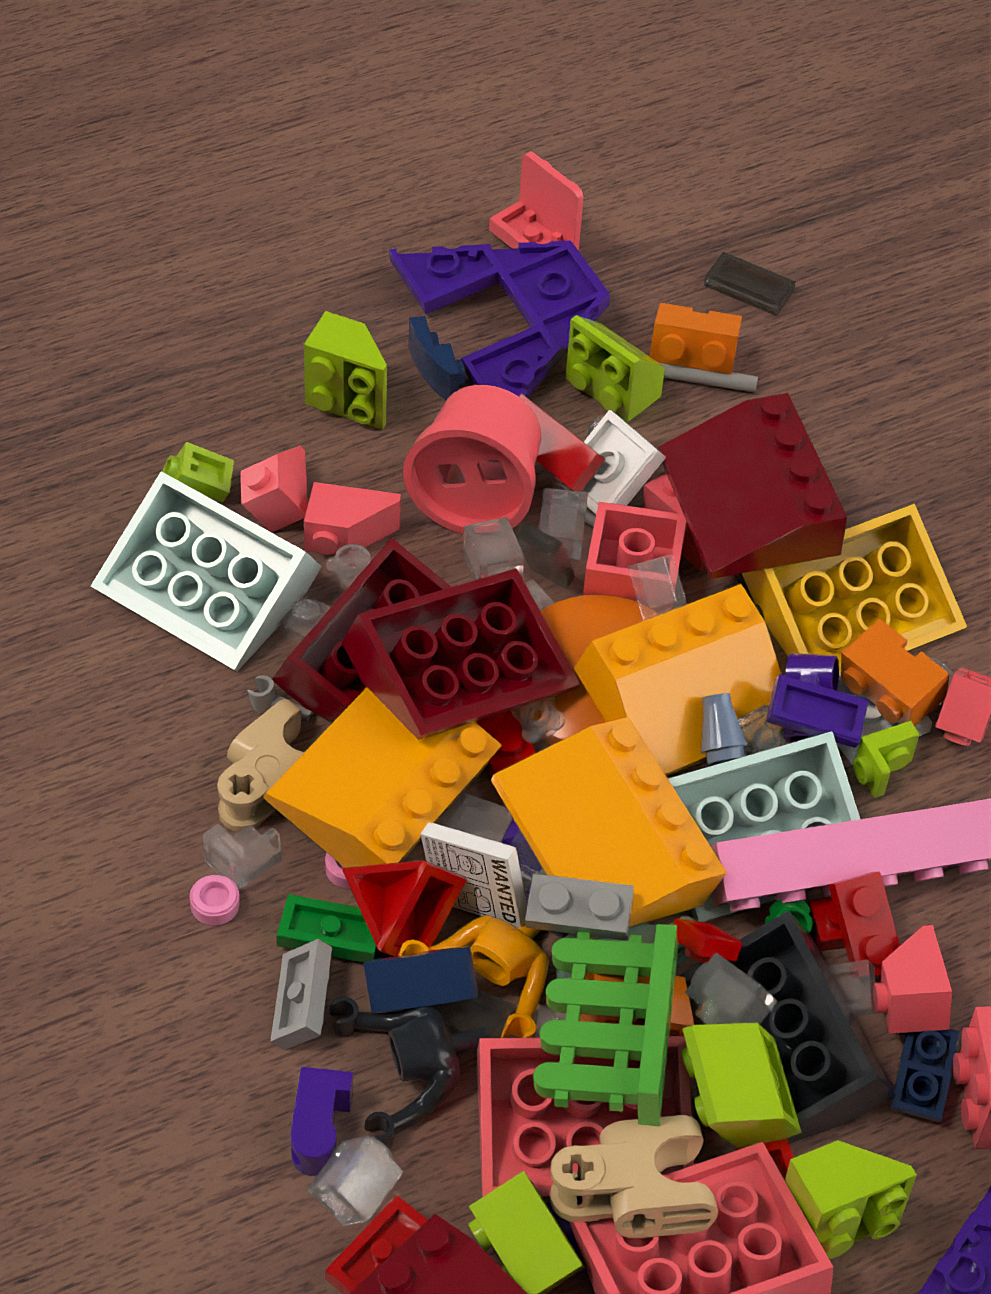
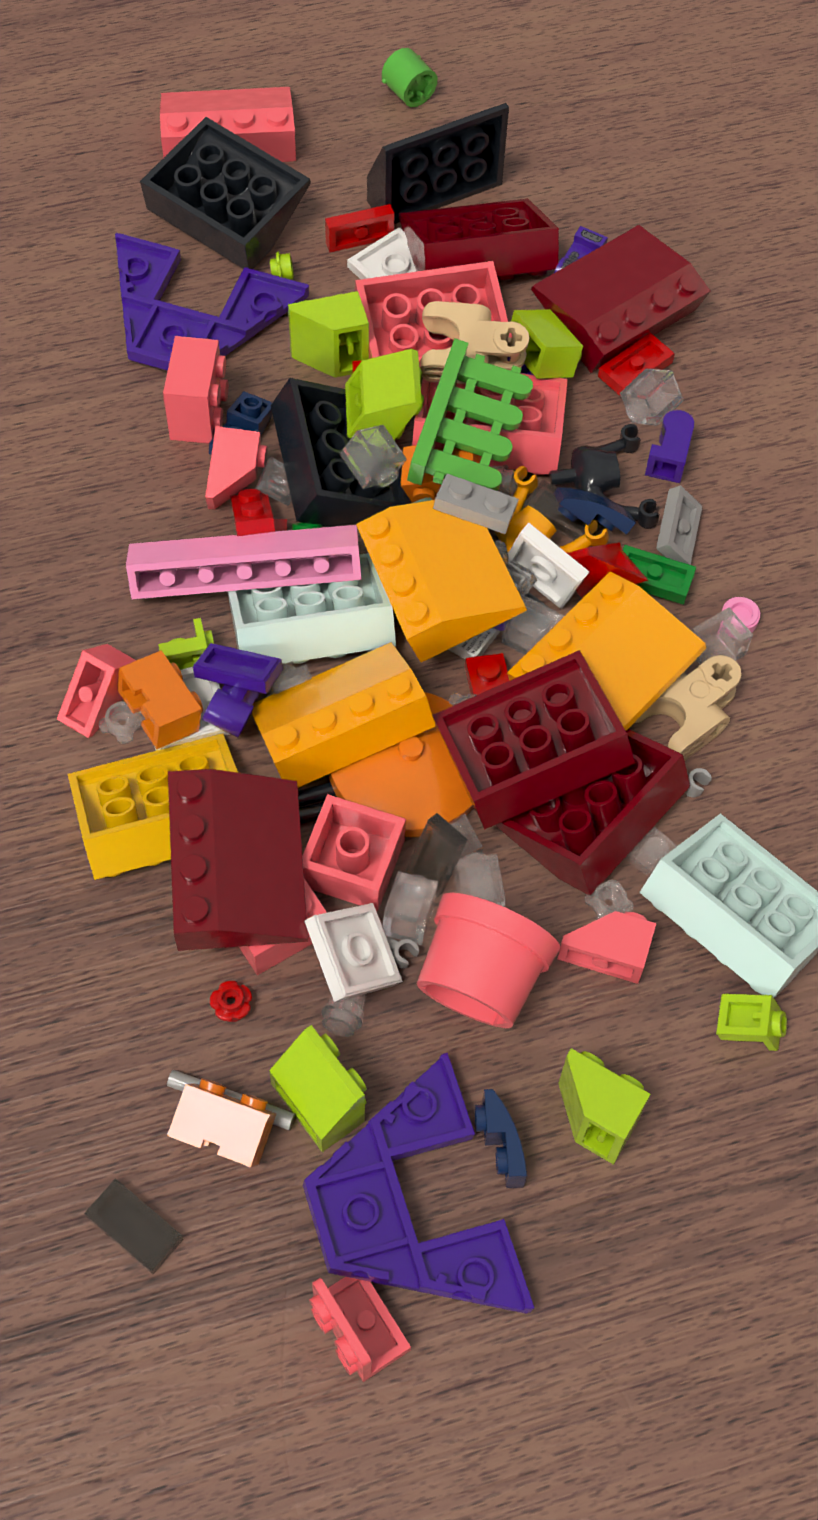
camera: 170 degrees left, 10 degrees up
coral slope [240,446,308,533] -> none
red tile [519,393,605,494] -> none
clear brick [628,554,687,620] -> none
red plate [673,918,743,964] -> none
sand blue cone [701,693,748,765] -> none

